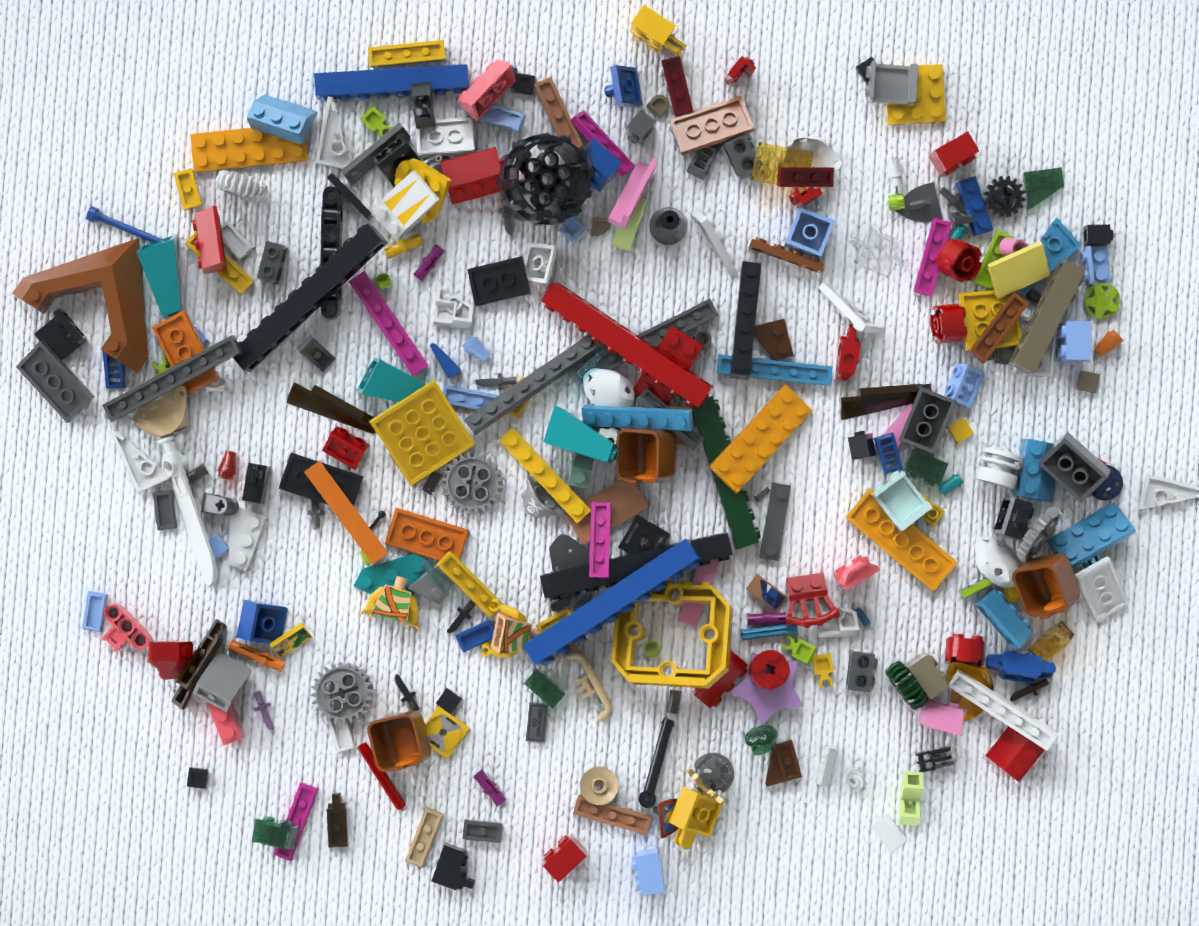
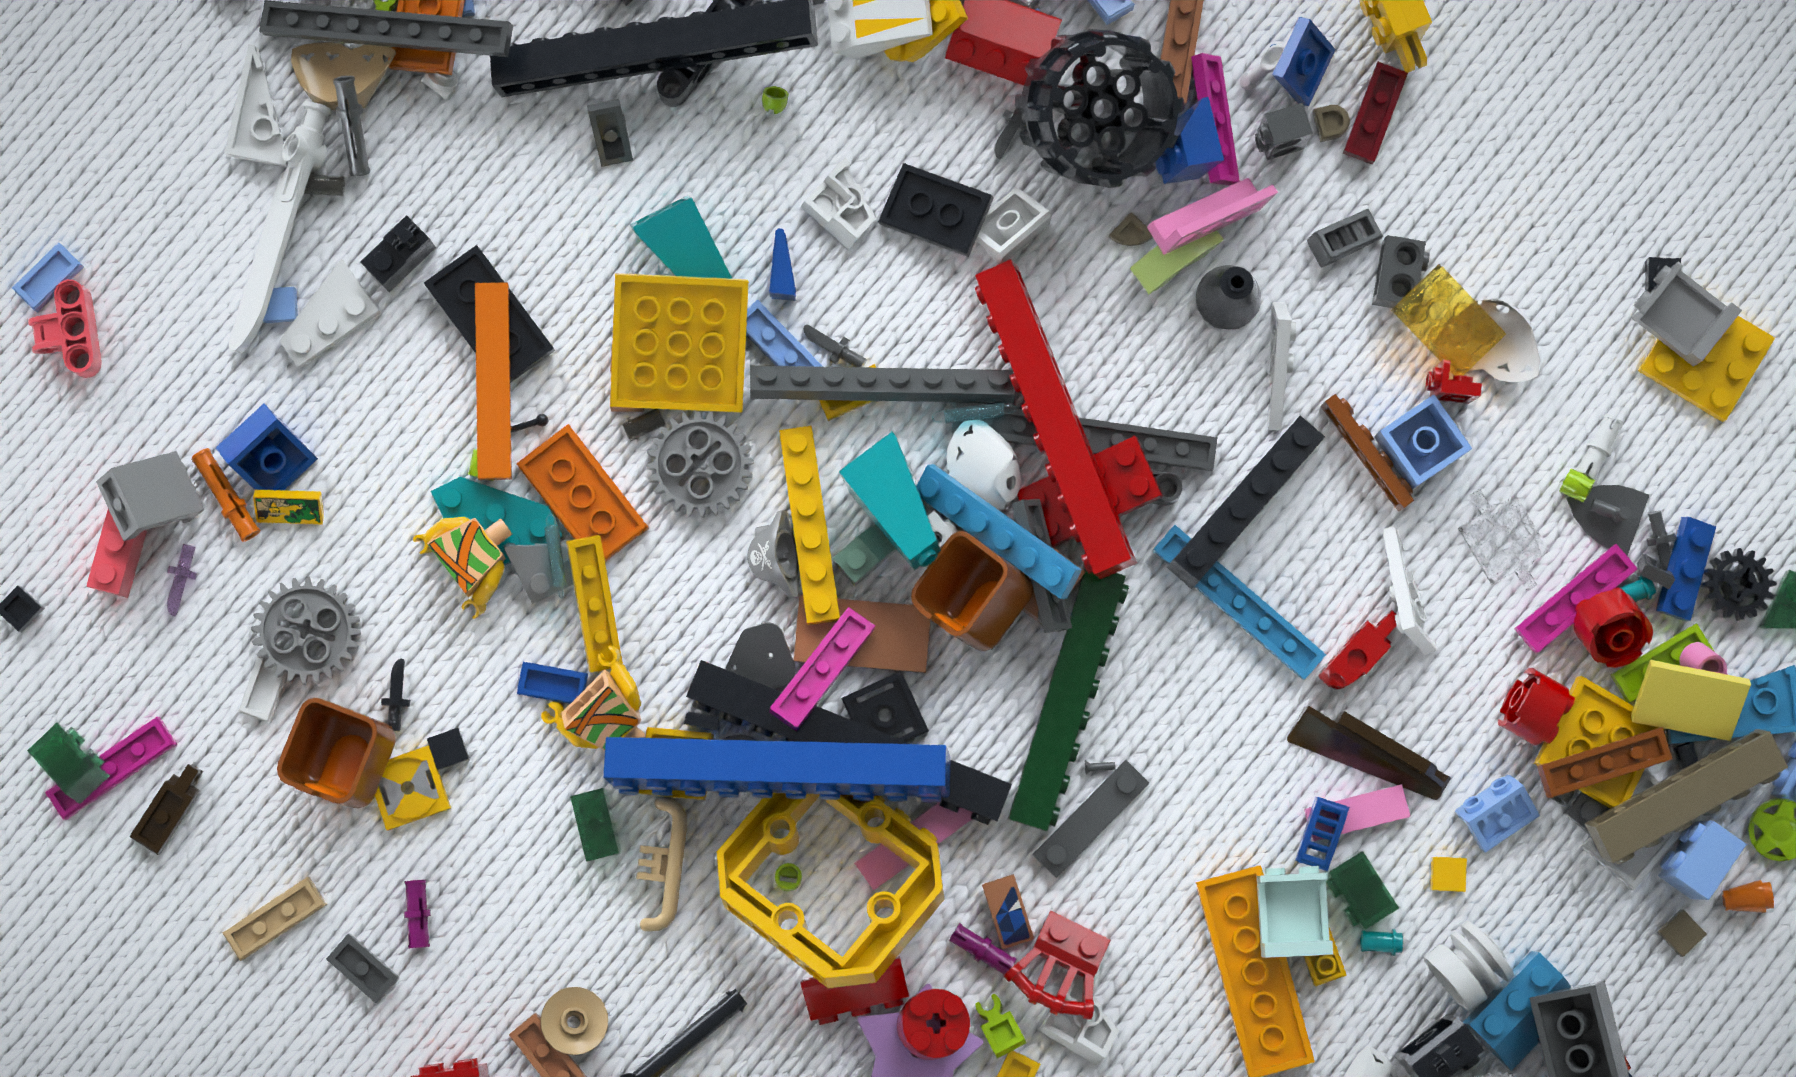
camera: 35 degrees right, 5 degrees down
red slope [148,640,193,680] -> none
dark grey tile [153,490,177,530] -> none
dark brown wedge [170,619,226,710] -> none
piece [201,493,239,516] -> none
clear red cone [217,450,237,480] -> none
dark brown wedge [287,382,376,434] -> none
dark grey piece [307,500,324,530] -> none
red bracket [322,426,370,470] -> none
dark pink plate [348,271,429,377] -> none
red axle [357,742,406,810] -> none
yellow pin [384,233,424,259] -> none
magenta pin [413,244,446,282] -> none
black hinge [431,842,476,891] -> none
black piece [447,599,476,633] -> none
light blue cone [462,335,491,362] -> none
dark grey tile [525,702,549,743] -> none
light blue tile [559,217,586,243] -> none
clear smoke pin [666,690,682,714] -> none
plate [669,96,754,155] -> none
light orange plate [708,384,813,494] -> none
red bracket [724,56,756,85] -> none
dark azure axle [740,624,798,640] -> none
reddish brown wing [754,319,794,360] -> none
dark red plate [777,167,834,187] -> none
coral slope [833,555,880,590] -> none
black brick [848,430,876,460] -> none
dark azure piece [852,603,873,631] -> none
dark grey slope [899,387,957,456] -> none
red brick [929,131,979,176] -> none
none -> flat silver pin [333,76,370,177]
none -> white piece [1240,44,1286,90]

